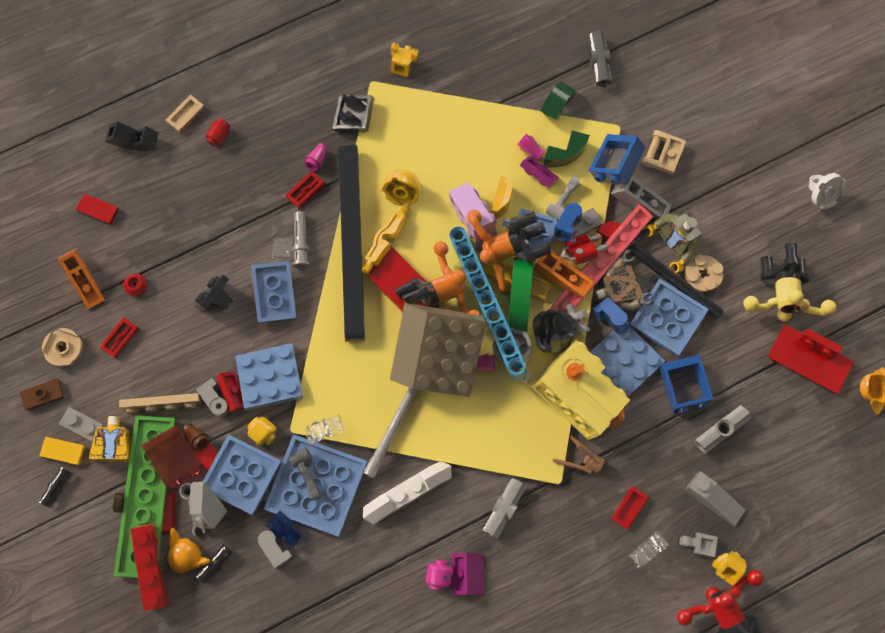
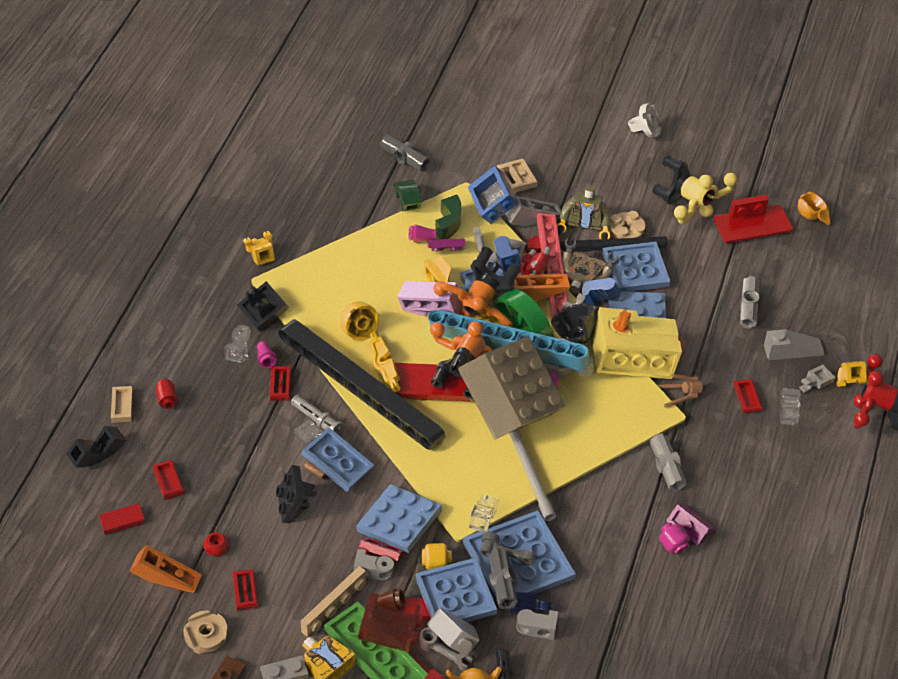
camera: 45 degrees left, 25 degrees down
white brick [363,461,451,524] -> none
blue window [659,355,714,414] -> none
none -> red tile [152,460,184,500]
none -> clear leg [224,325,251,363]
none -> dark grey piece [489,548,518,610]

